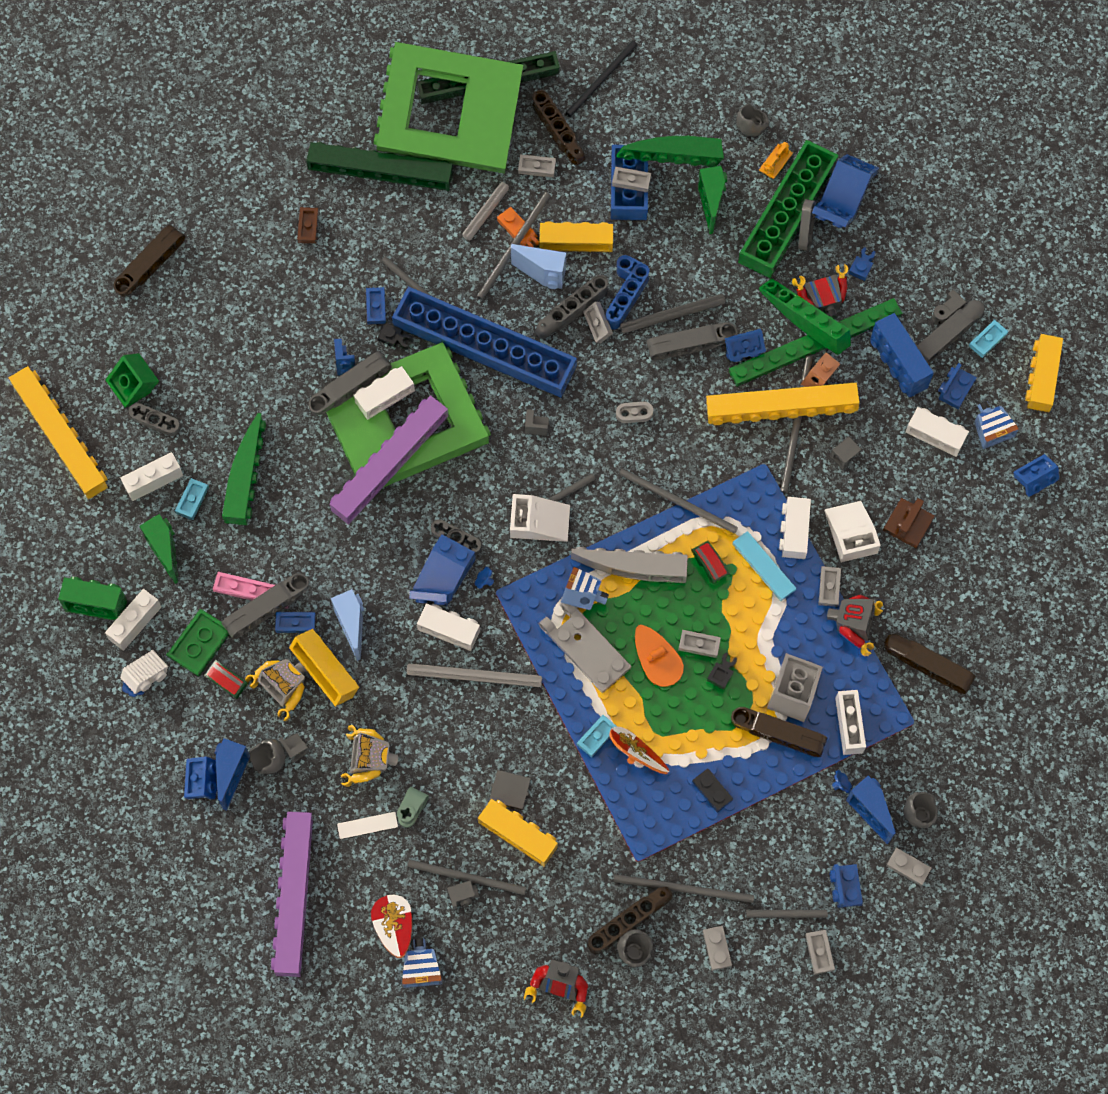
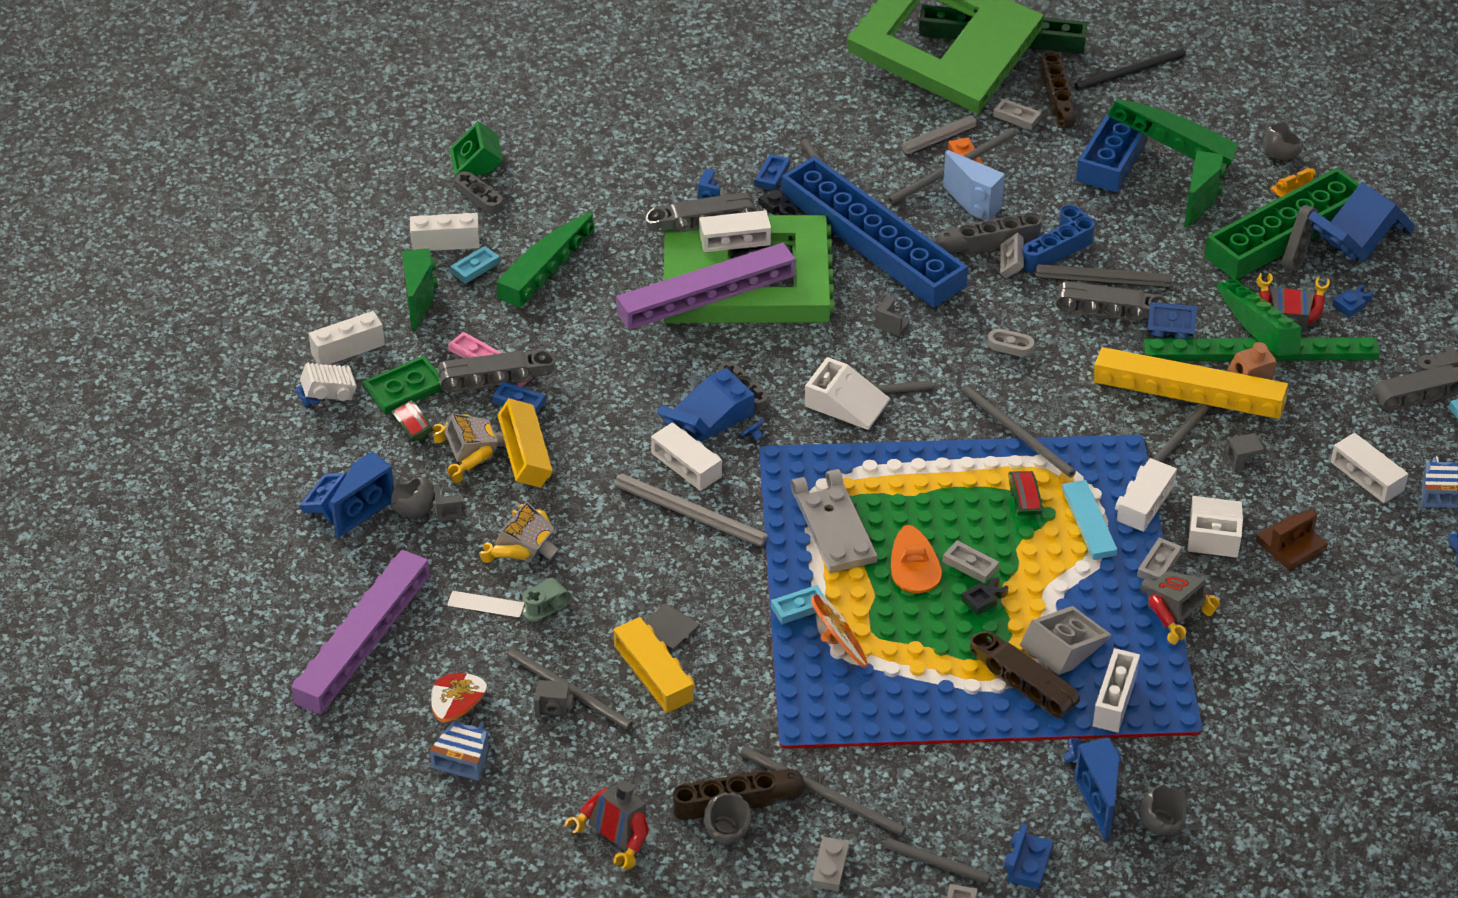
camera: 25 degrees right, 25 degrees down
yellow brick [8,366,108,500] -> none
green brick [58,577,128,621] -> none
dark brown piece [114,224,186,297] -> none
reddish brown plate [297,207,319,244] -> none
dark green brick [306,142,453,191] -> none
light blue slope [331,589,364,661] -> none
yellow brick [540,221,613,252] -> none
torso [561,567,609,610] -> none
light grey slope [571,547,687,583] -> none
light grey plate [612,167,651,192] -> none
black plate [692,768,733,812] -> none
blue brick [870,313,934,398] -> none
dark brown piece [884,634,976,695] -> none
light grey plate [886,847,932,886] -> none
blue bracket [938,363,977,409] -> none

